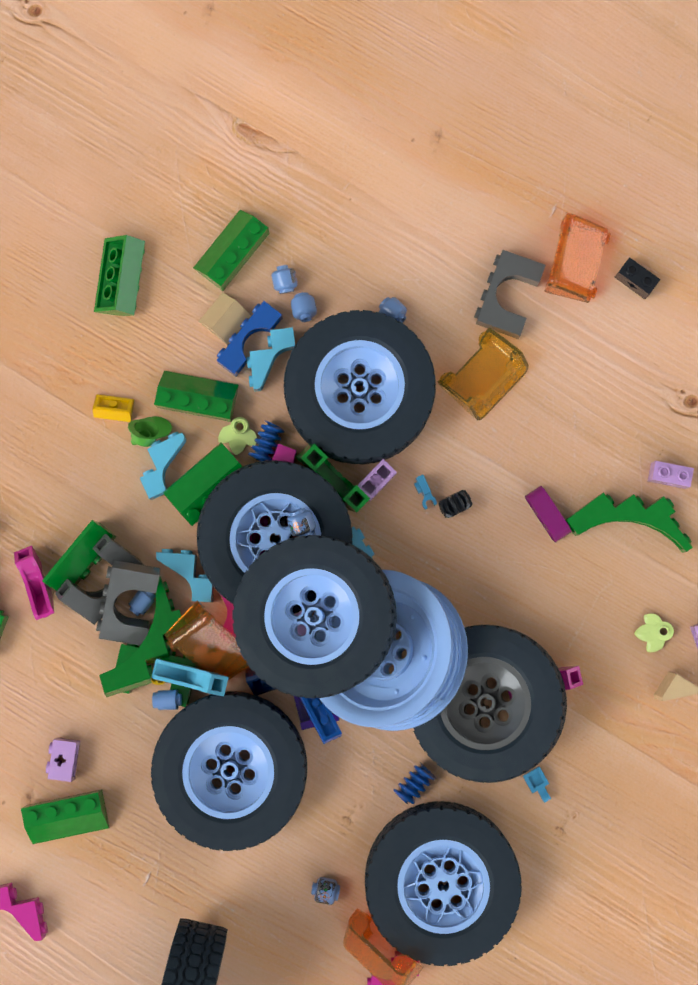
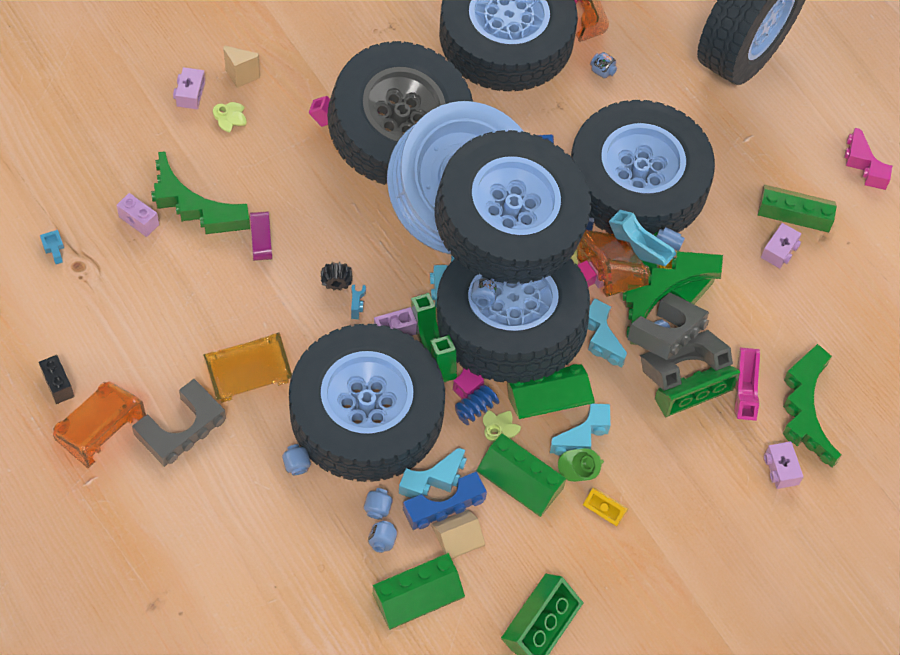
camera: 160 degrees left, 25 degrees down
blue piece [393,762,436,805] -> none

